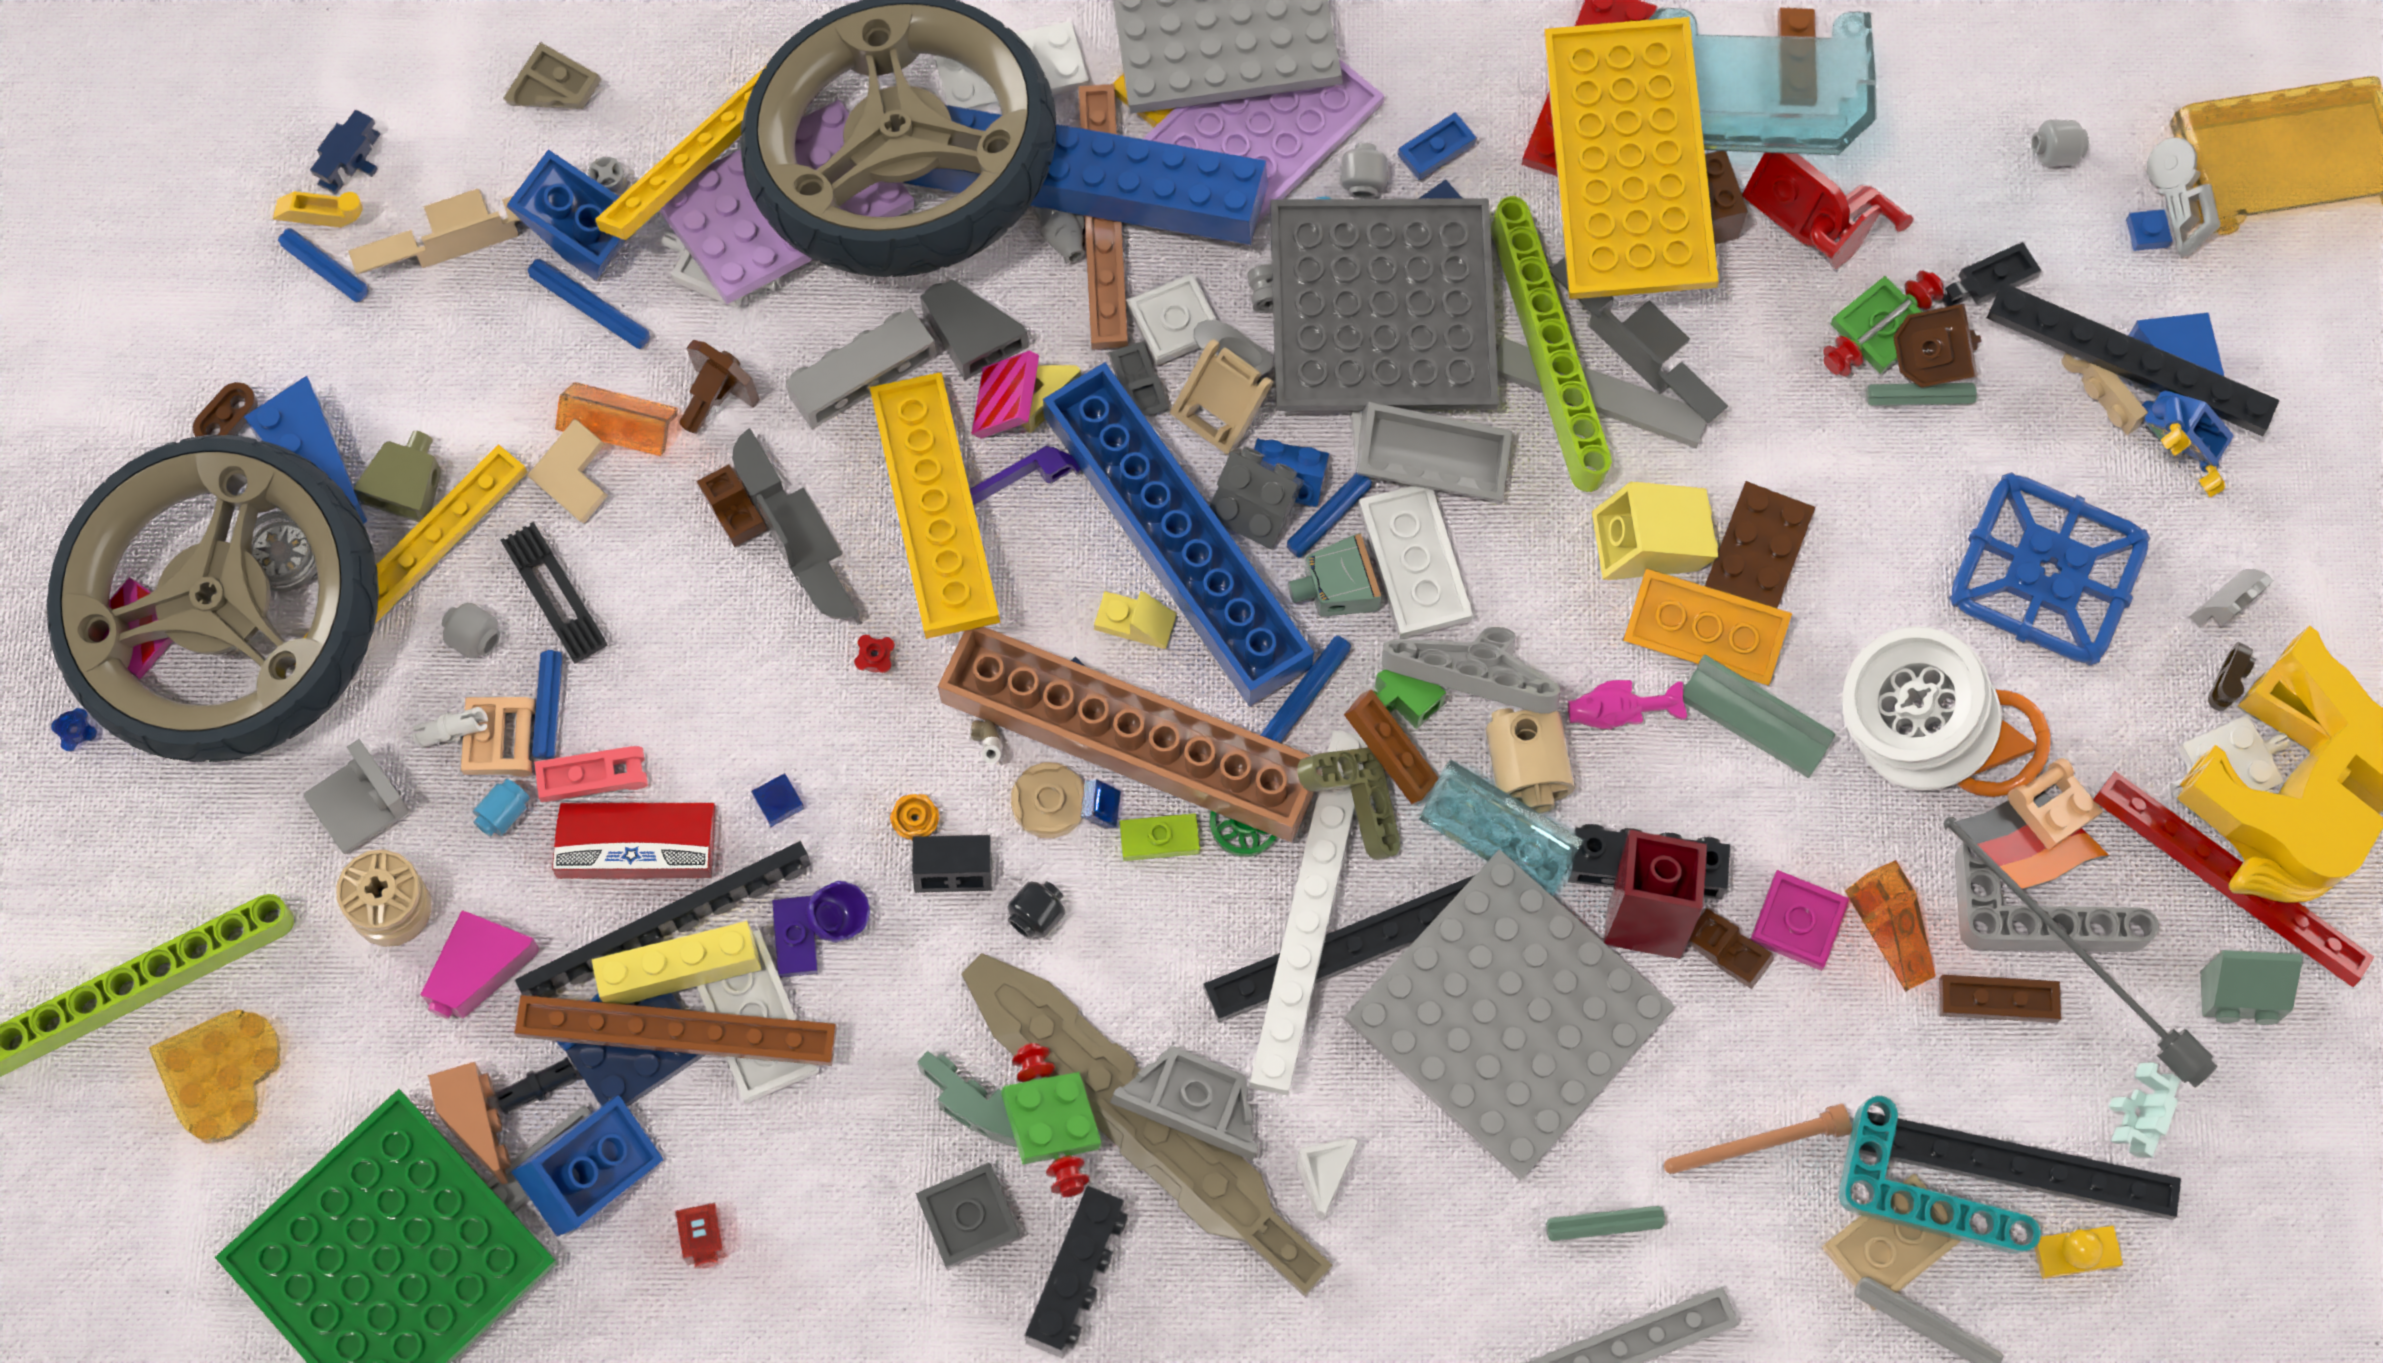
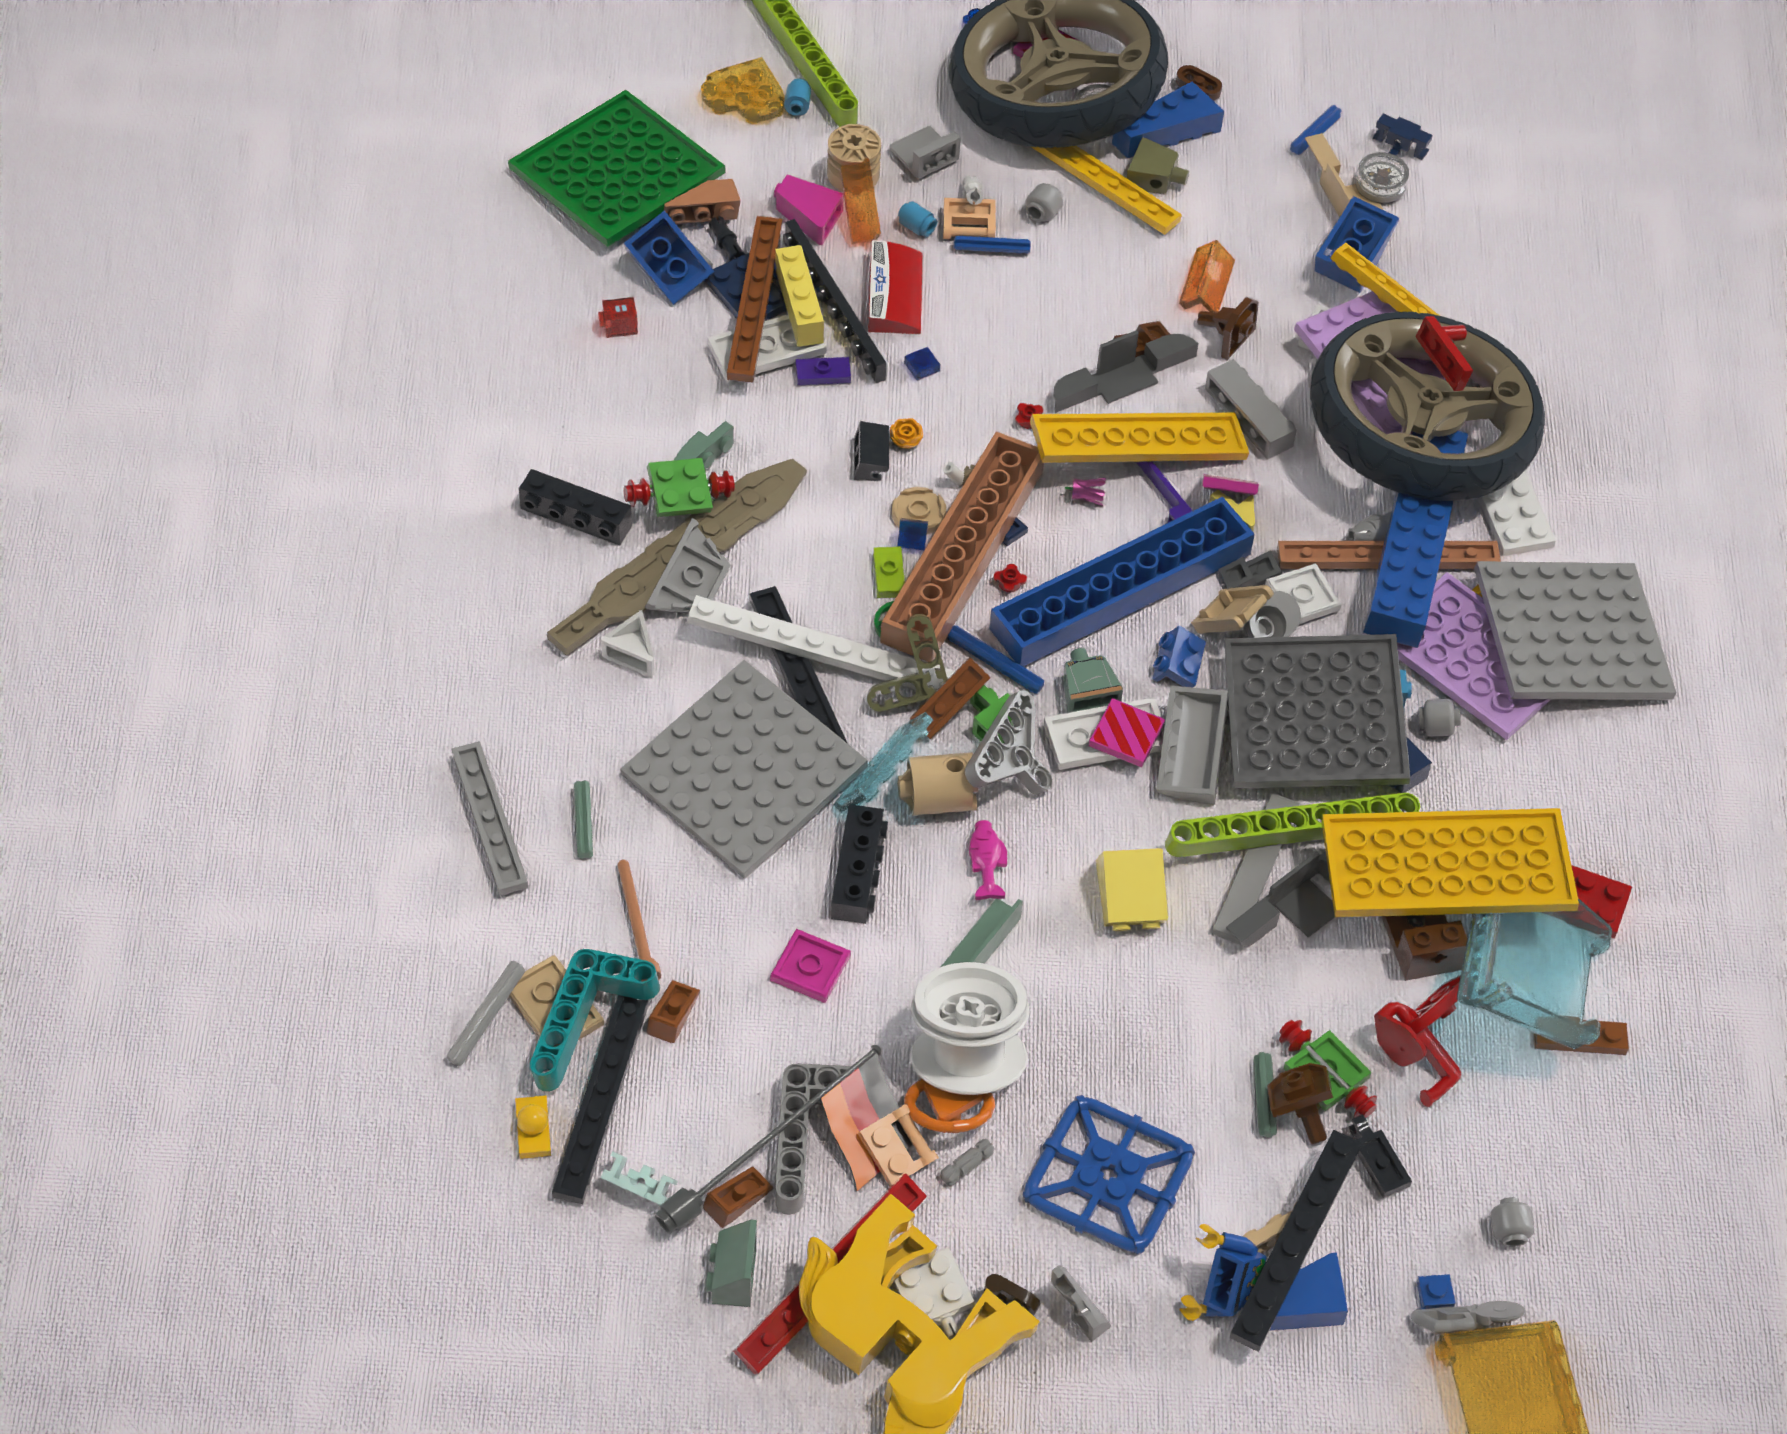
camera: 90 degrees right, 15 degrees down
yellow piece [273,191,363,228] -> none
black container [500,522,608,664] -> none
dark tan wing [503,42,602,109] -> none
tan tile [527,419,608,523] -> none
blue axle [528,259,651,349] -> none
coral plate [534,746,648,803] -> none
light grey wheel [588,156,627,196] -> none
dark purple hair [805,881,871,943] -> none
dark grey plate [915,1162,1021,1270] -> none
dark grey slope [920,279,1029,380] -> none
black head [1007,881,1065,940] -> none
light yellow slope [1094,591,1177,649] -> none
dark grey plate [1209,446,1304,549] -> none
blue axle [1286,472,1372,558] -> none
blue plate [1397,112,1477,181] -> none
dark red slope [1604,830,1707,959] -> none
light orange plate [1623,568,1792,686] -> none
reddish brown slope [1688,908,1774,989] -> none
reddish brown plate [1705,481,1816,608] -> none
clear orange slope [1845,860,1936,992] -> none
reddish brown plate [1939,974,2061,1023] -> none
none -> dark orange slope [647,980,700,1043]
none -> dark orange slope [703,1166,774,1228]
none -> dark azure brick [784,79,811,116]
none -> clear orange panel [839,158,881,244]
none -> light grey axle [940,1138,995,1186]
none -> red plate [994,564,1027,593]
none -> flat silver piece [1065,478,1106,506]
none -> dark pink tile [1089,698,1165,767]
none -> clear piece [1356,152,1409,203]
none -> red piece [1415,316,1473,391]

